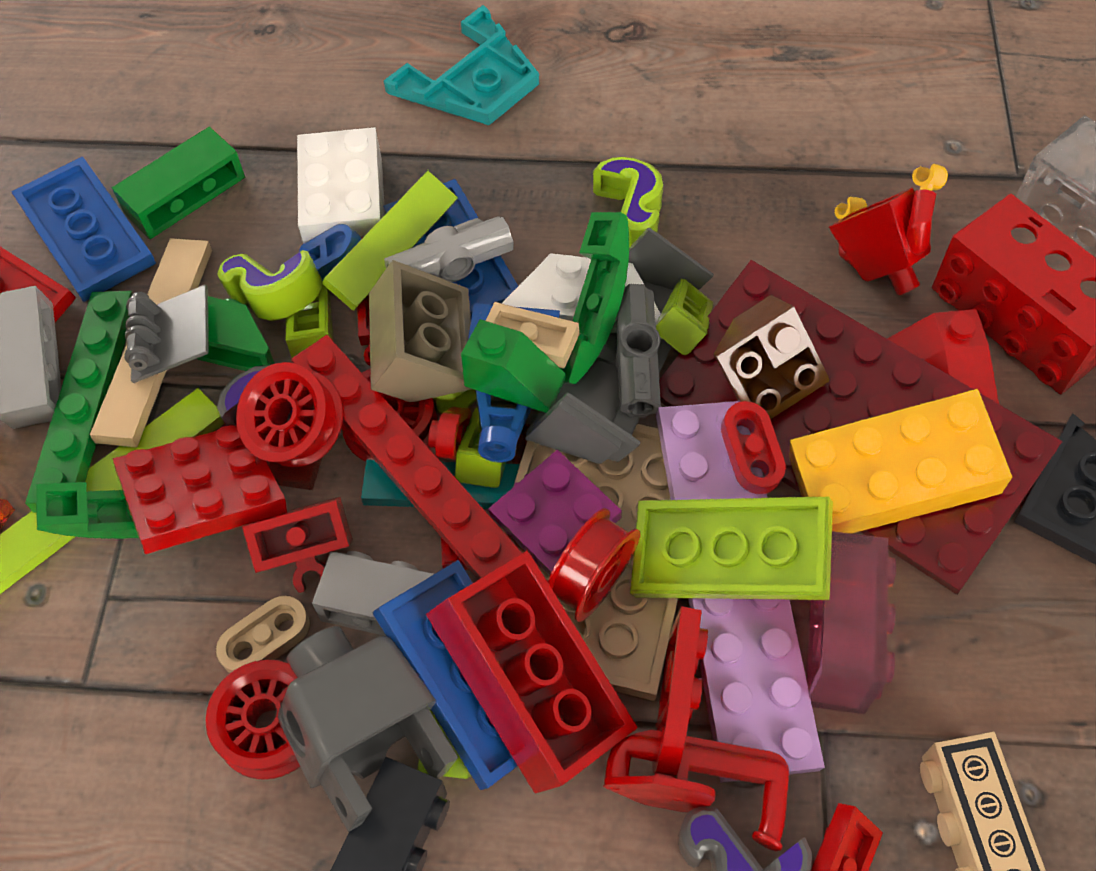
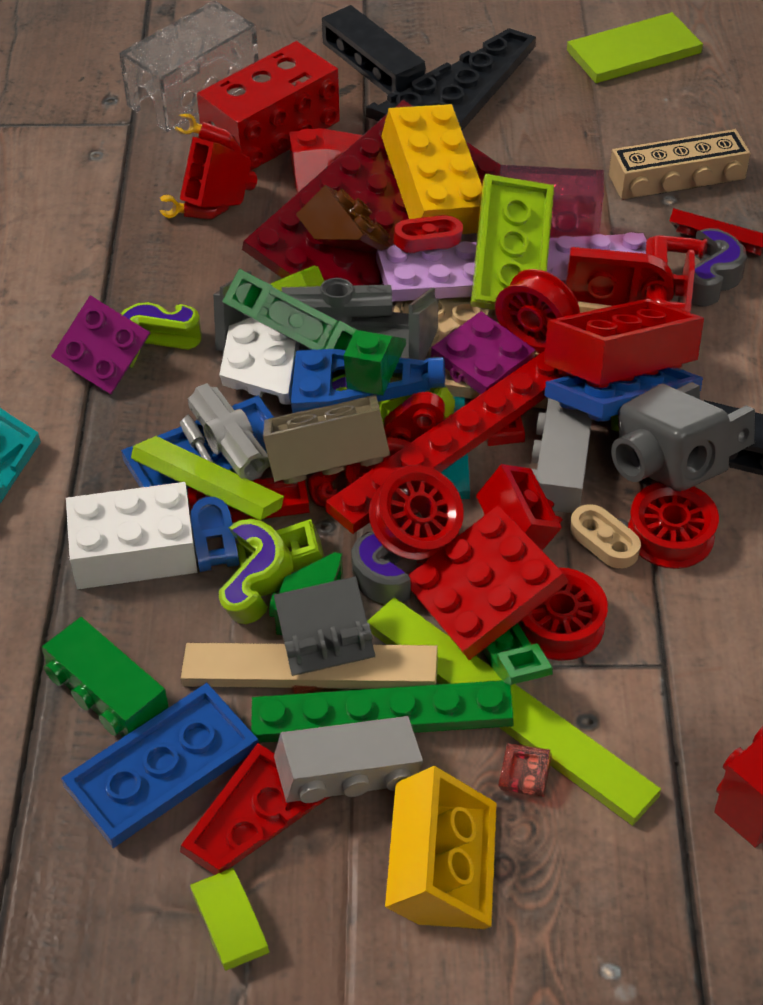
camera: 95 degrees left, 10 degrees down
tan plate [486,302,580,368] -> none
none -> magenta hinge [51,295,150,394]
none -> red wheel [518,567,608,661]

